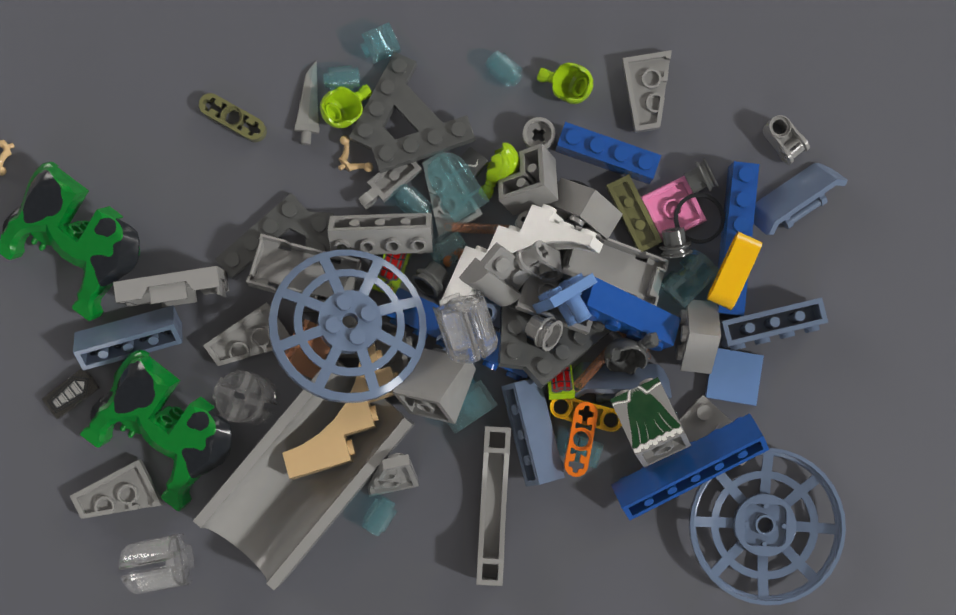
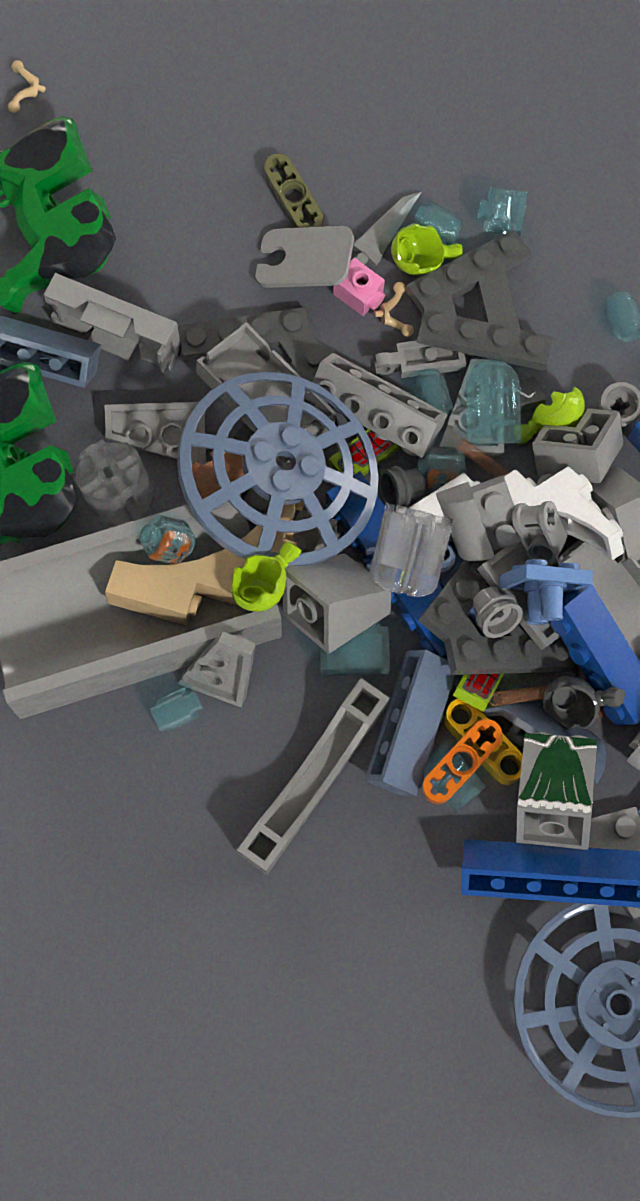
camera: 30 degrees right, 10 degrees down
none -> clear light blue head [140,515,195,564]
none -> lime hair [231,541,302,612]
none -> light grey piece [256,226,354,288]
none -> bright pink brick [333,257,385,317]

